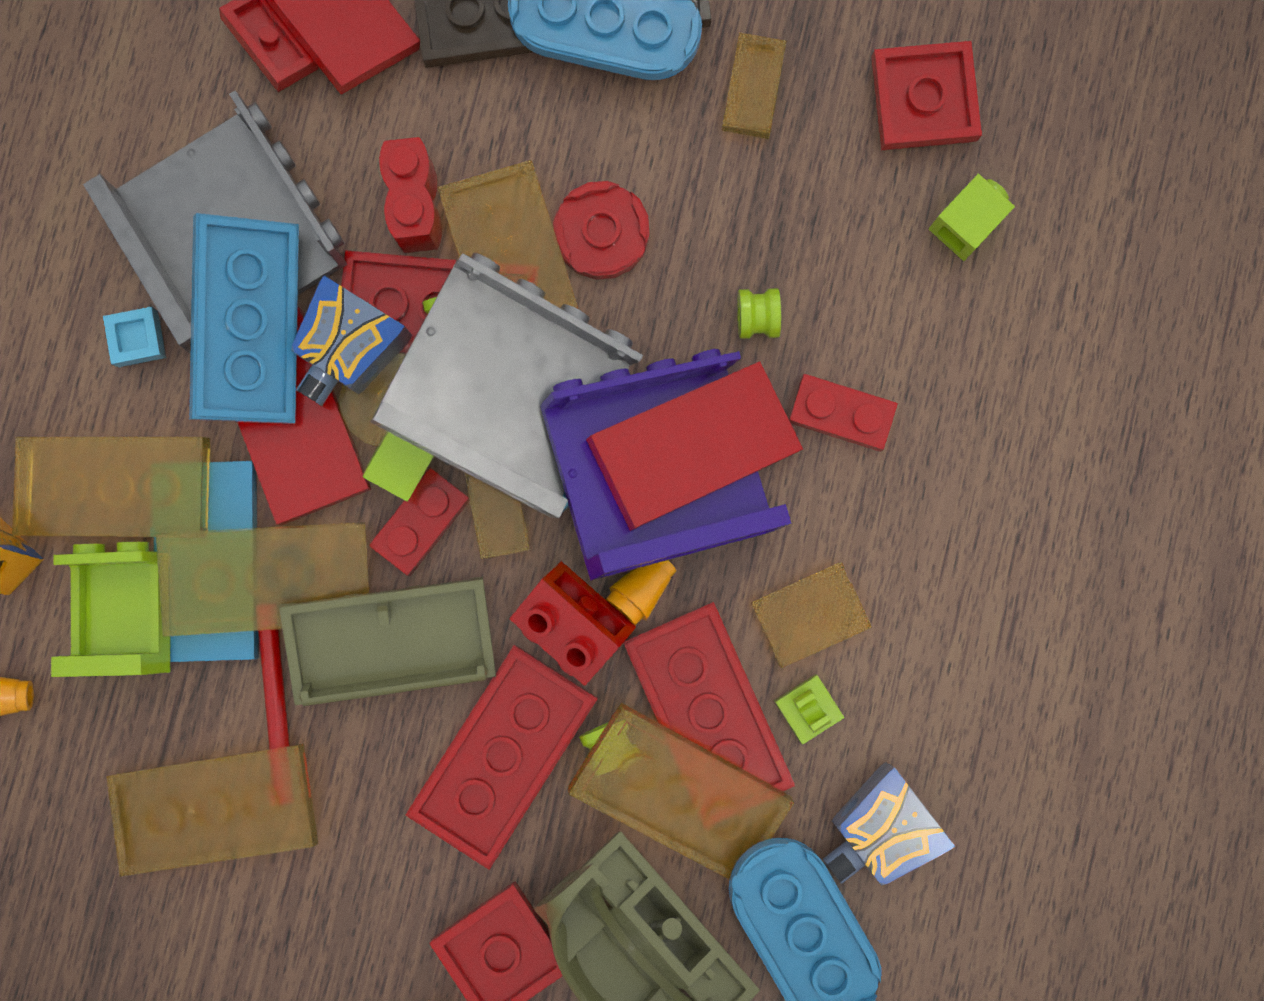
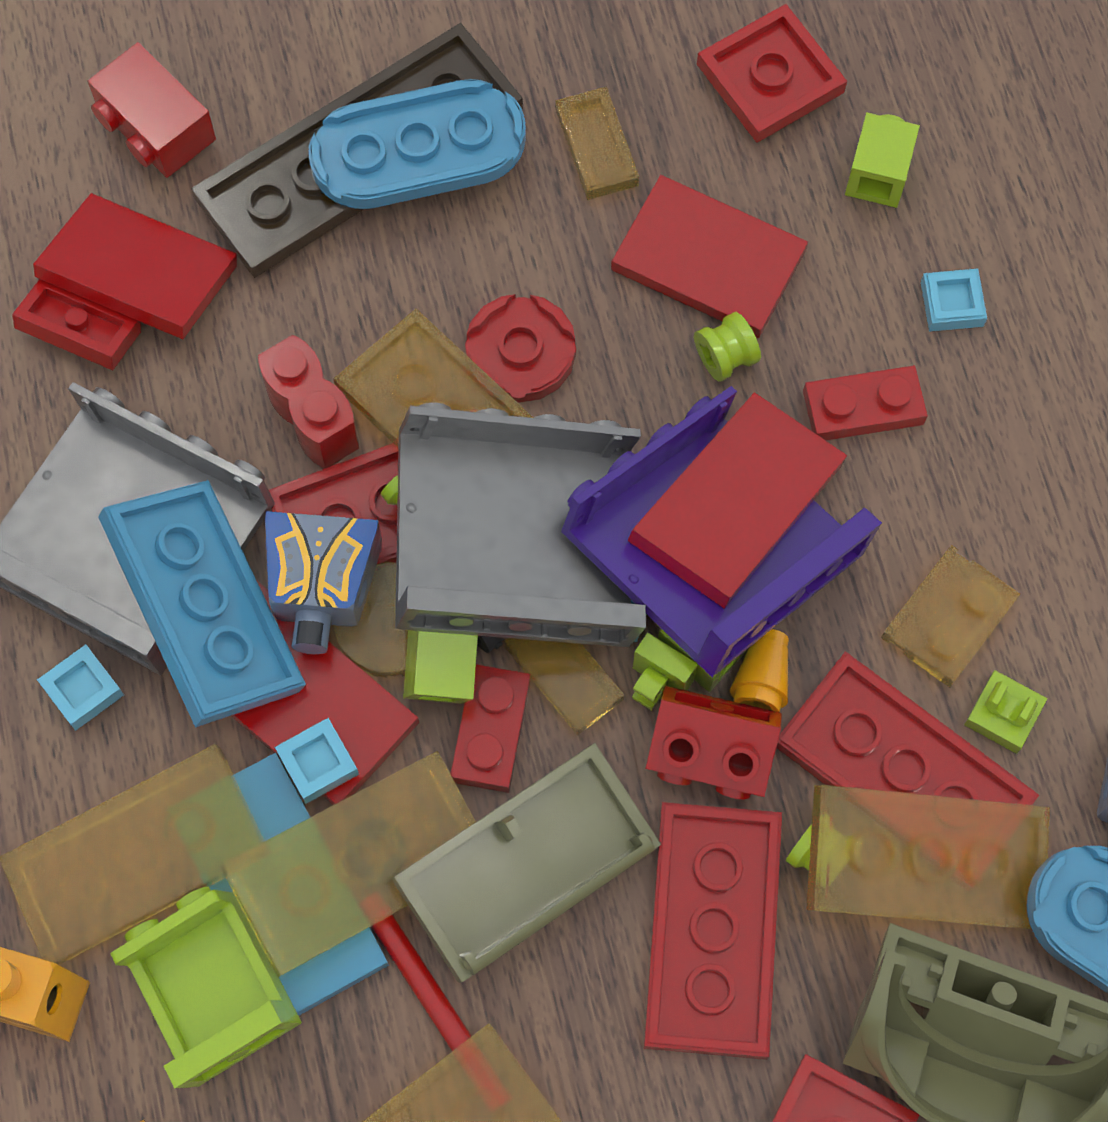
camera: 30 degrees left, 15 degrees down
none -> medium azure plate [275,718,359,804]
none -> red tile [611,174,808,338]
none -> lime tile [632,632,698,711]
none -> medium azure tile [921,269,987,332]

